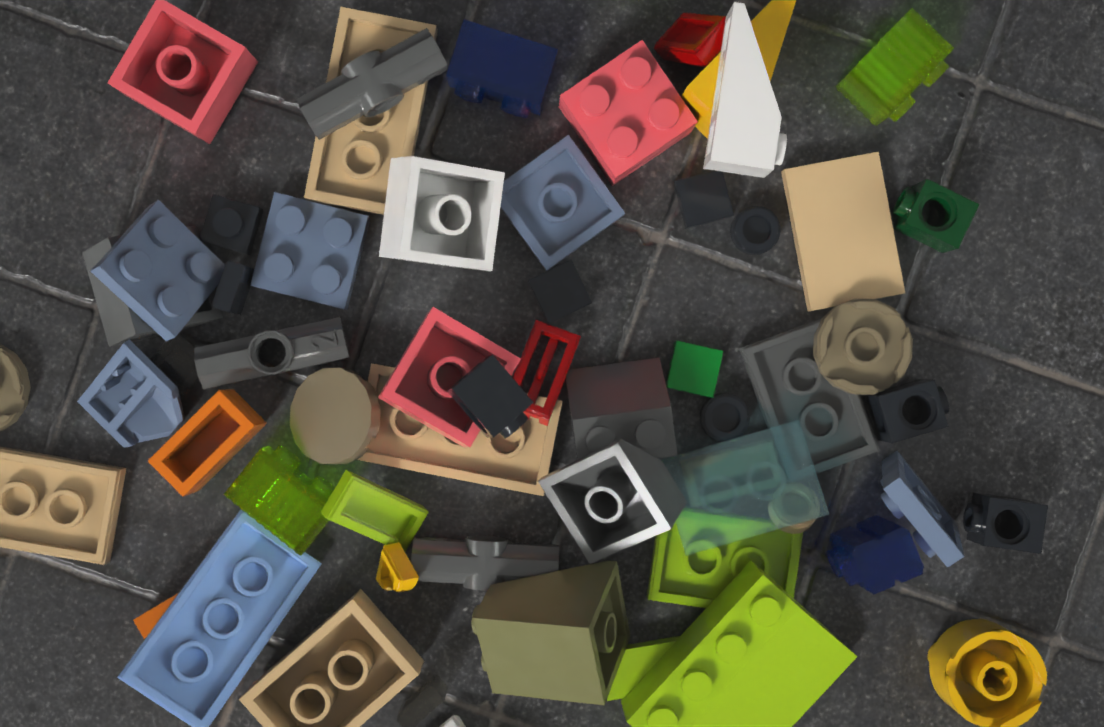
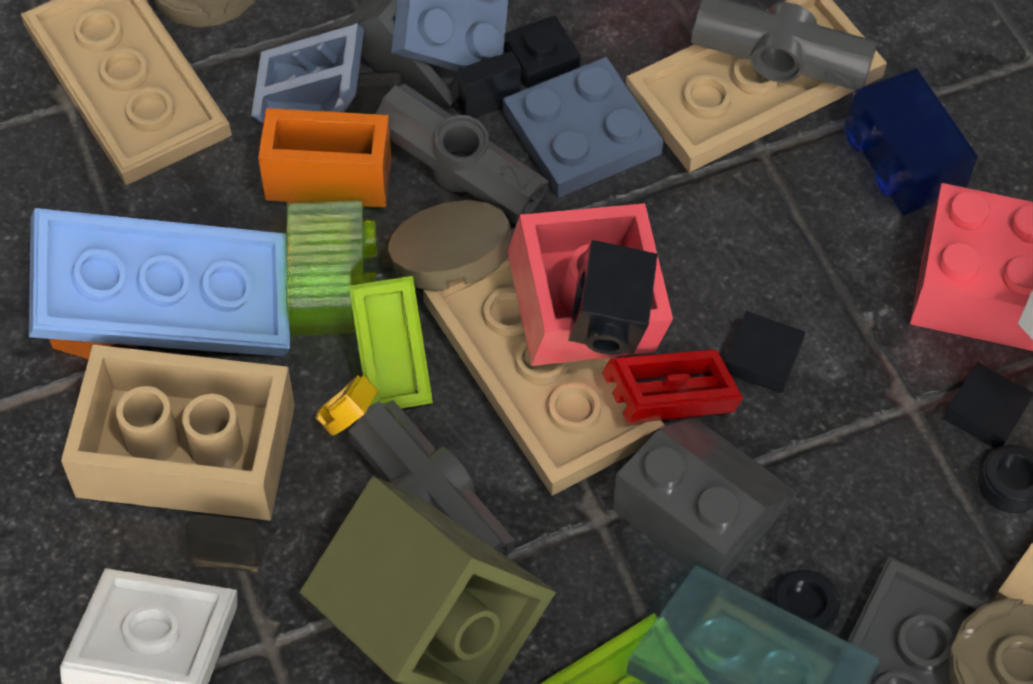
camera: 50 degrees right, 30 degrees down
white brick [379,156,505,271] -> none
sand blue plate [500,135,625,271] -> none
dark grey slope [538,439,687,564] -> none
green tile [666,340,724,398] -> none

